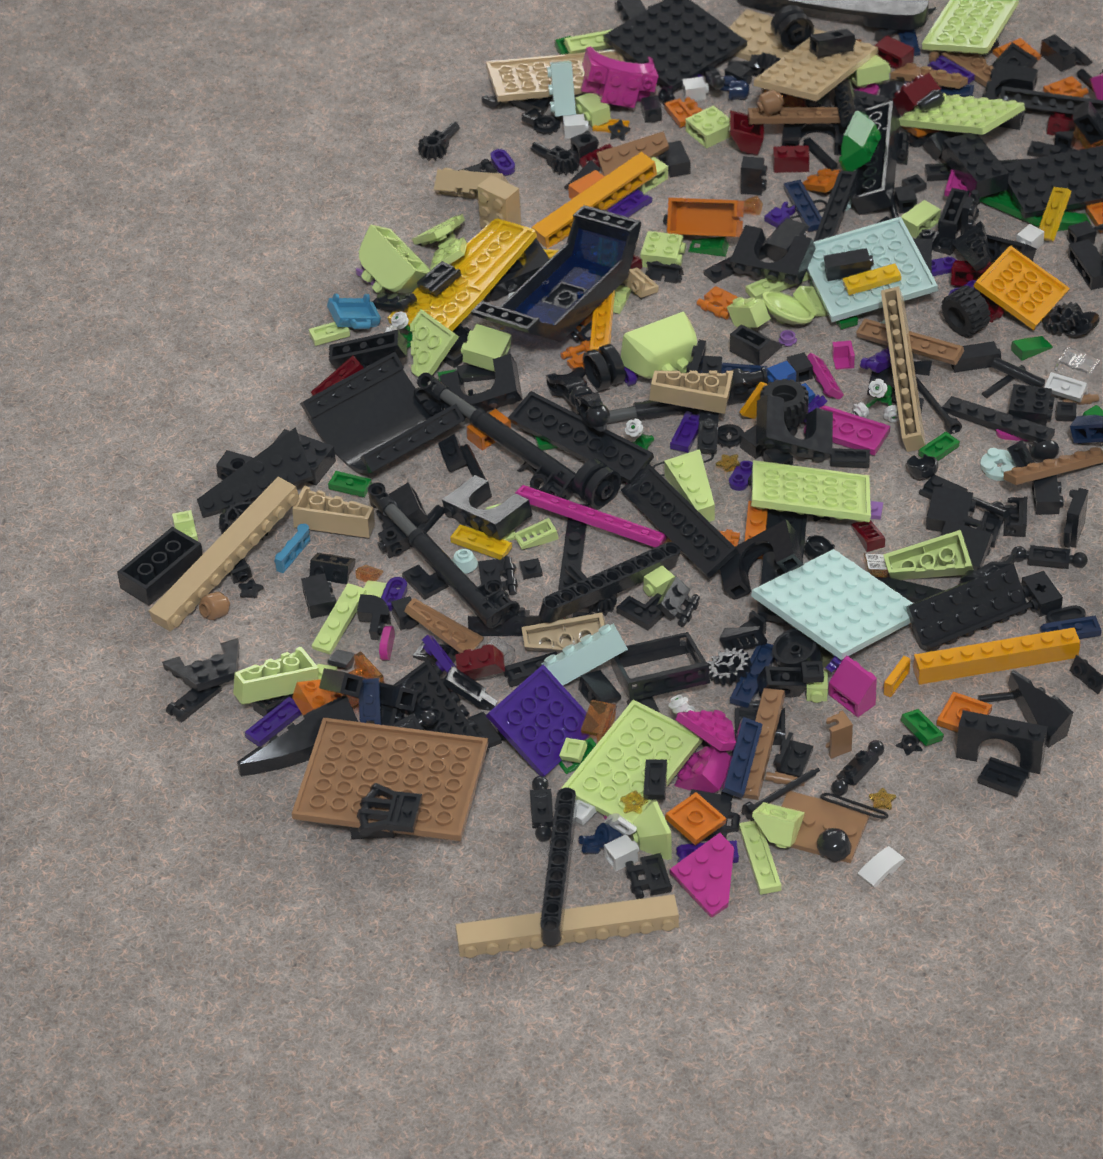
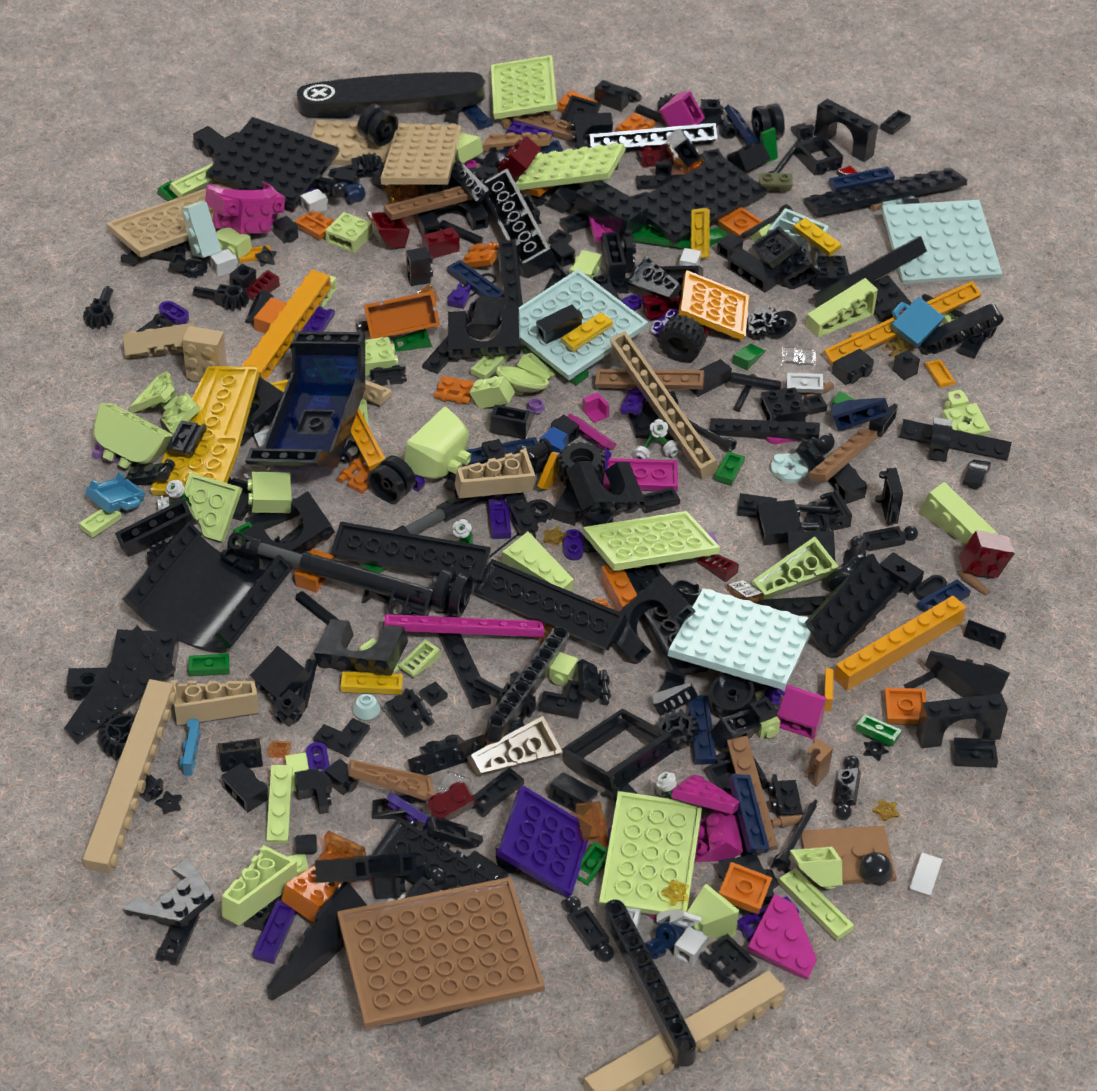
camera: 30 degrees left, 0 degrees up
black brick [117,526,203,606] -> none
yellowish green slope [172,510,198,541] -> none
medium nougat head [199,592,230,620] -> none
dark red plate [311,356,364,396] -> none
black plate [357,783,423,836] -> none
dark blue plate [359,678,382,725] -> none
black piece [368,482,520,628] -> none
dark pink tile [379,626,395,661] -> none
black plate [438,434,467,472] -> none
light aqua brick [541,623,628,685] -> none
black piece [546,366,610,432] -> none
yellowish green plate [559,738,587,763] -> none
medium nougat wing [597,131,669,176] -> none
black plate [643,759,668,800] -> none
black plate [658,85,675,105] -> none
black brick [658,140,690,178] -> none
black wing [686,339,706,373] -> none
medium nougat head [756,90,784,116] -> none
black brick [809,29,856,57] -> none
black piece [820,793,889,819] -> none
green wedge [839,111,881,171] -> none
dark red brick [874,36,914,70] -> none
black hair [907,454,939,479] -> none
black cone [917,89,945,111] -> none

